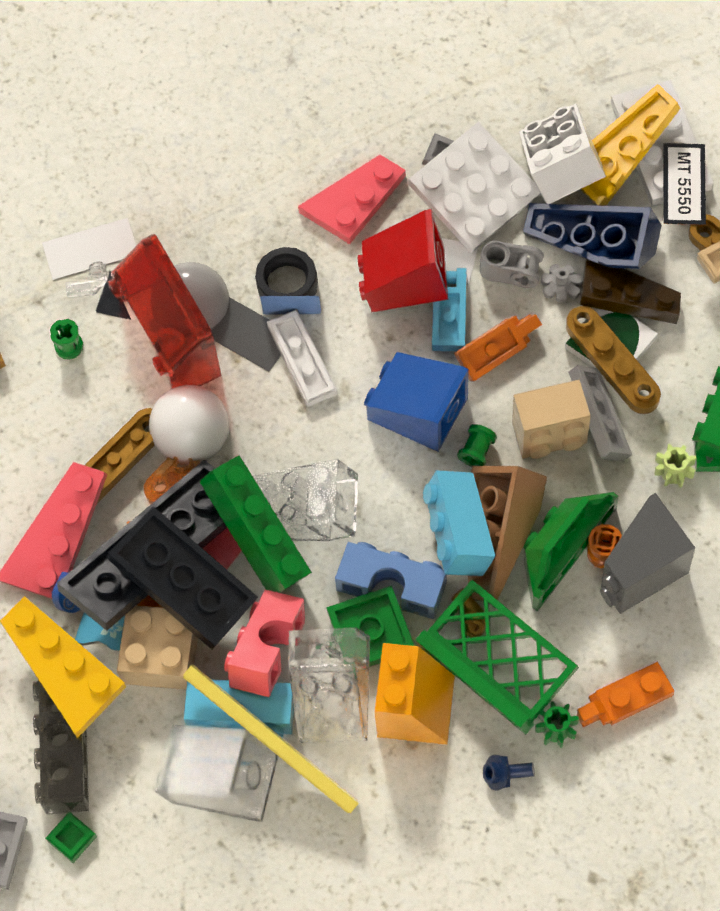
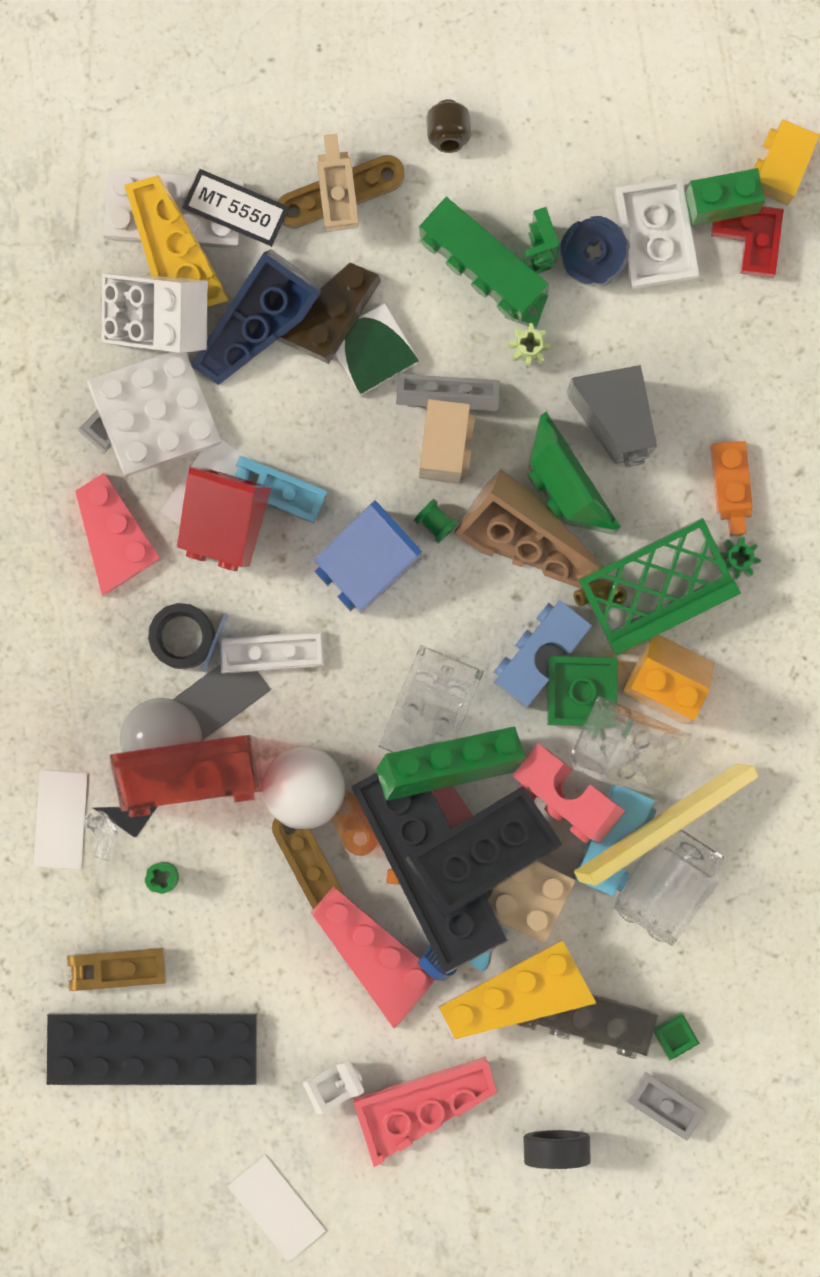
camera: 80 degrees left, 20 degrees up
medium azure brick [423,470,496,576] -> none
orange hinge [454,314,542,381] -> none
light grey piece [480,241,544,288] -> none
dark blue plate [483,755,535,791] -> none
light grey plant [541,264,582,302] -> none
pearl gold plate [566,306,661,414] -> none
orange wheel [587,524,622,568] -> none

